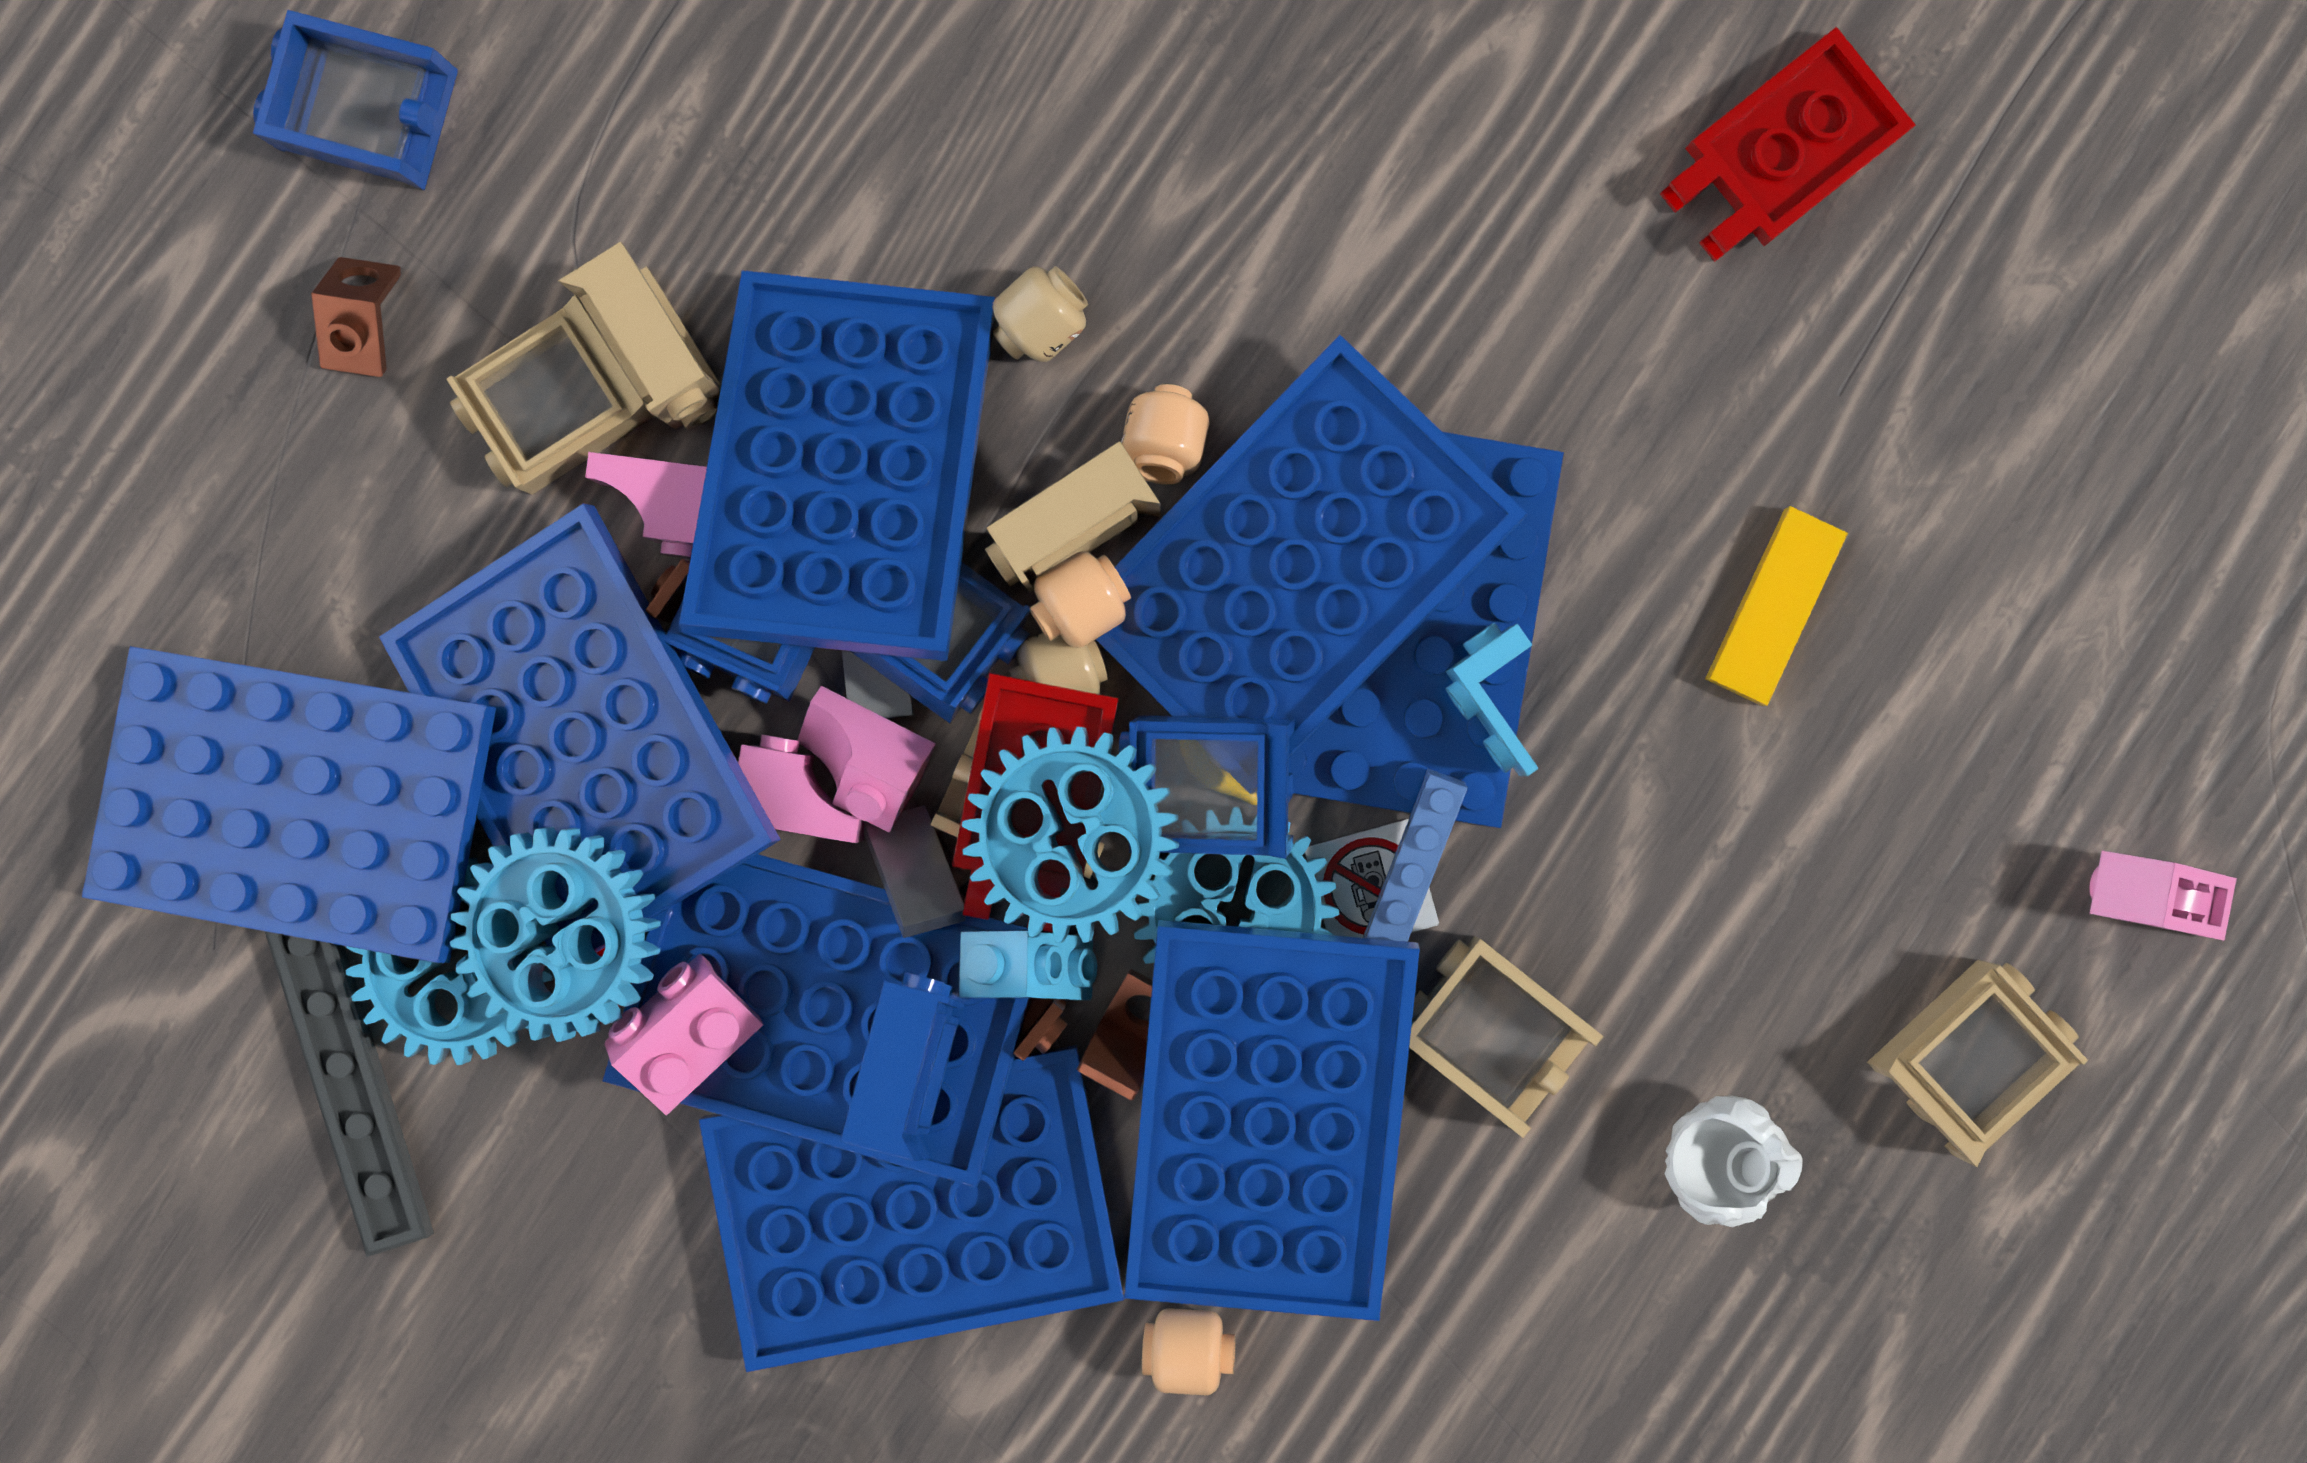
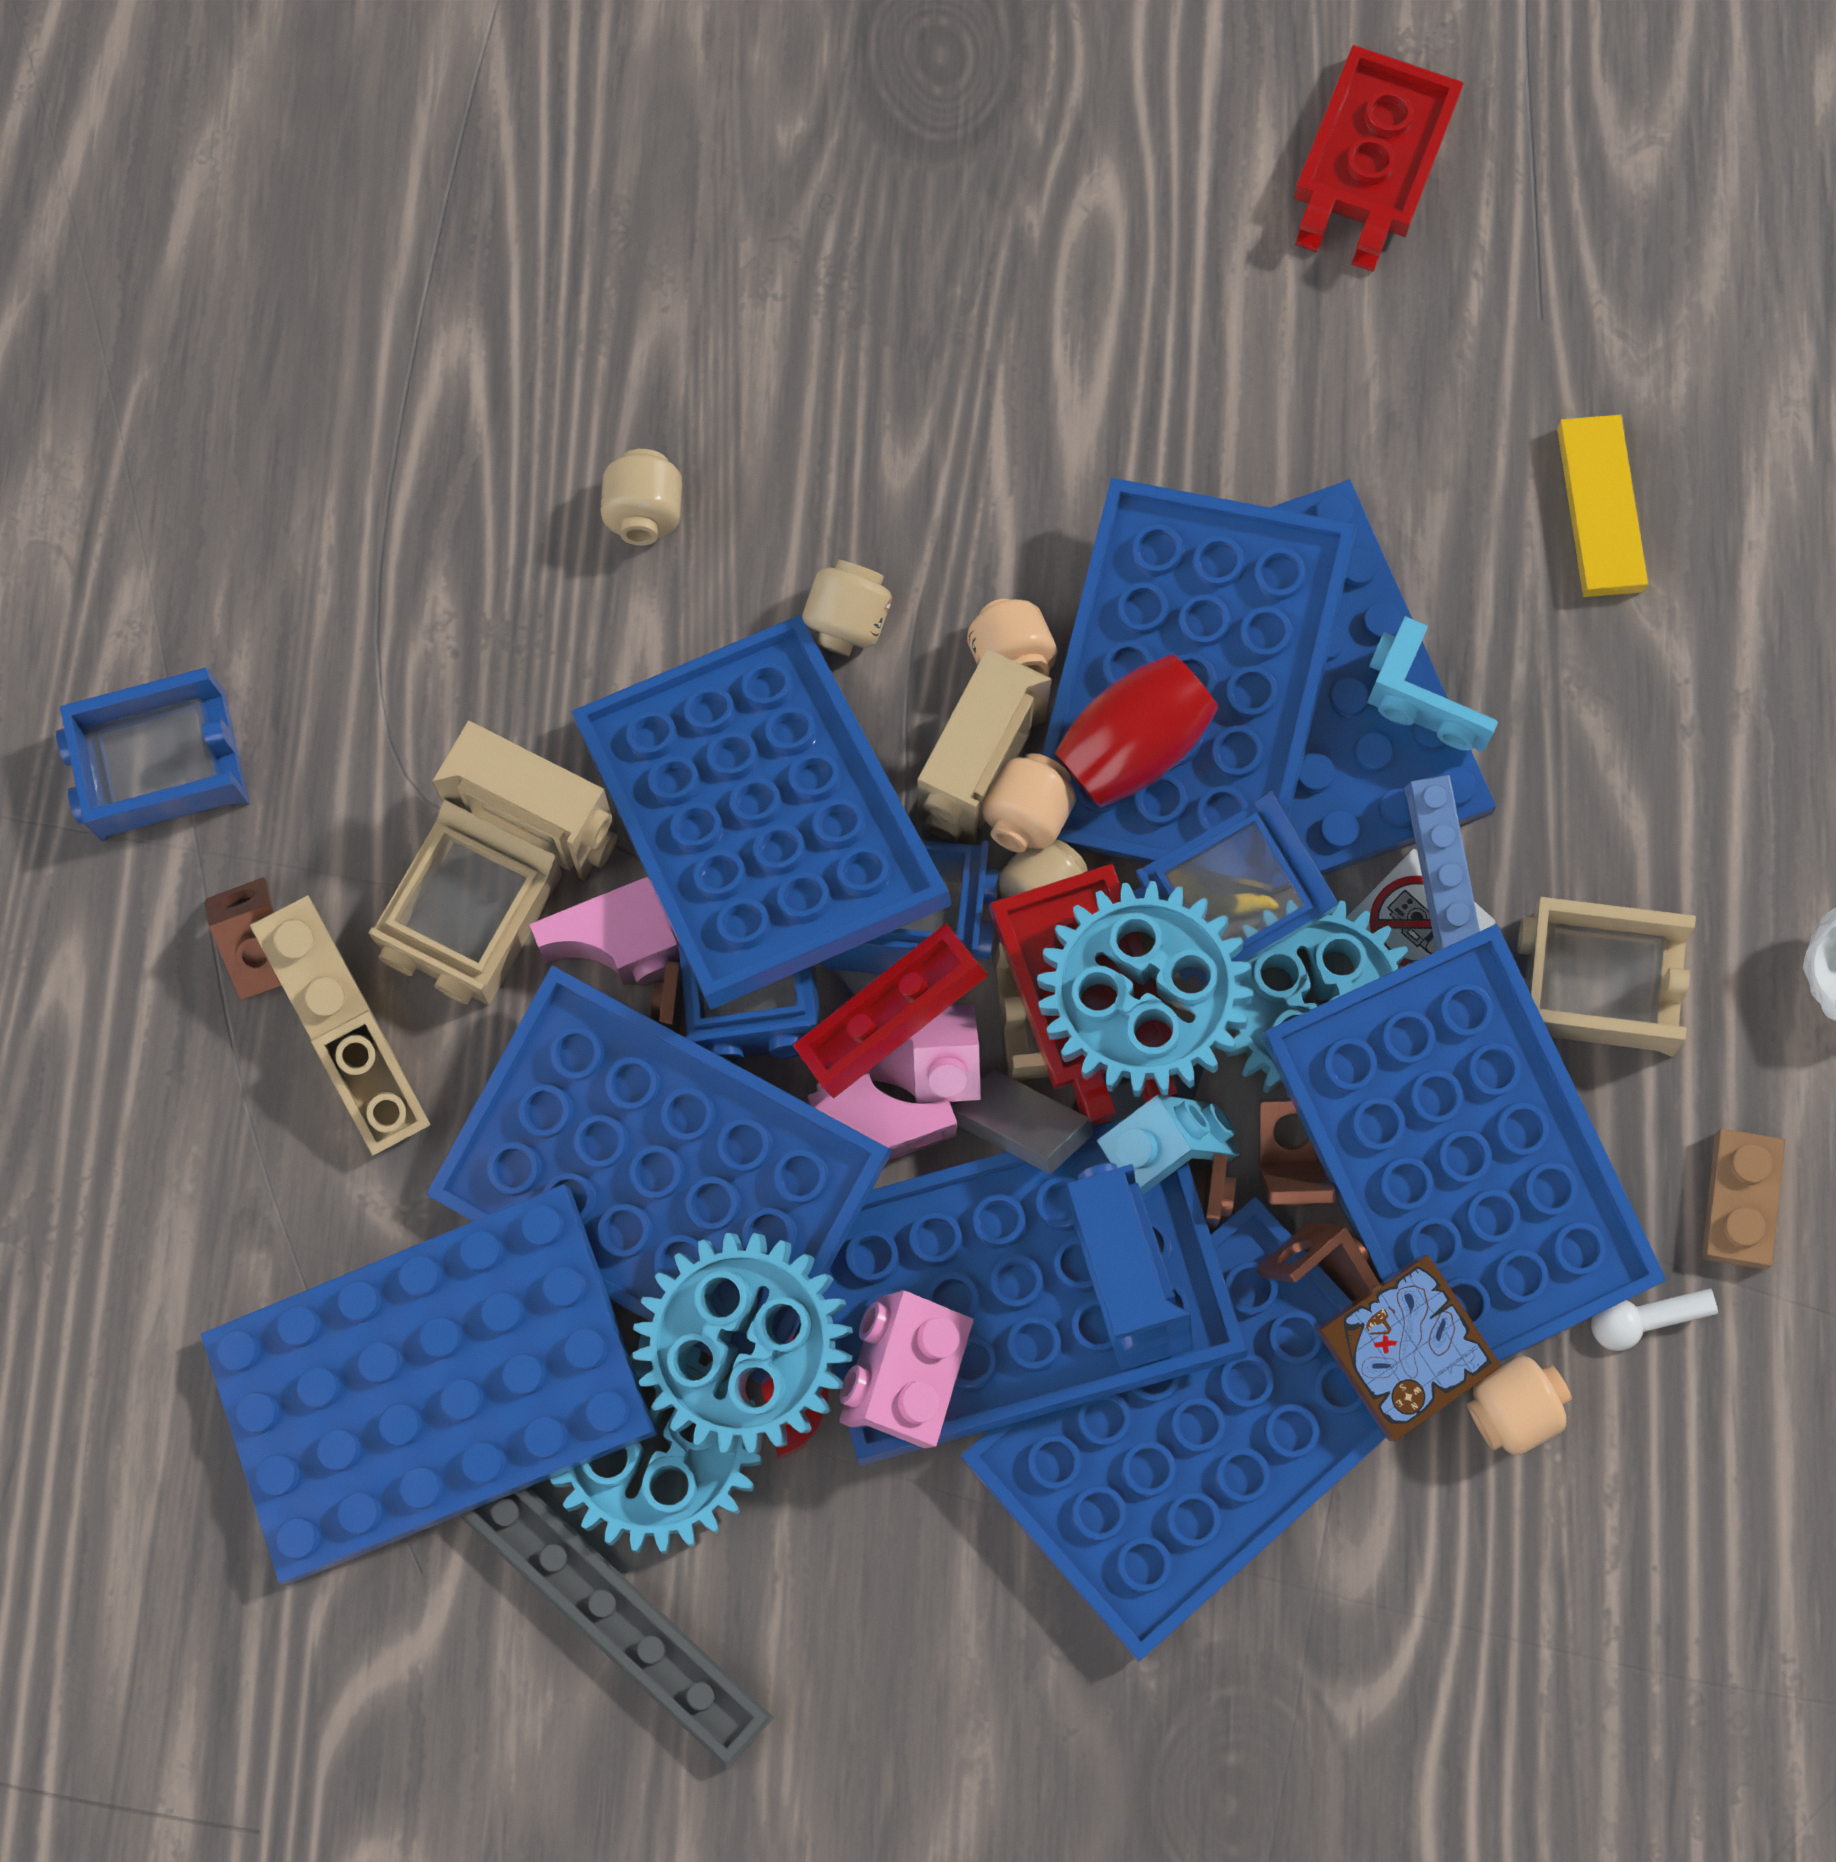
camera: 30 degrees left, 15 degrees down
none -> tan slope [250,895,431,1156]
none -> tan head [600,449,683,545]
none -> red plate [793,923,988,1099]
none -> red piece [1054,654,1219,808]
none -> copper bracket [1255,1222,1380,1302]
none -> tile [1316,1255,1501,1442]
none -> white bar [1591,1288,1719,1351]
none -> medium nougat plate [1701,1129,1786,1270]

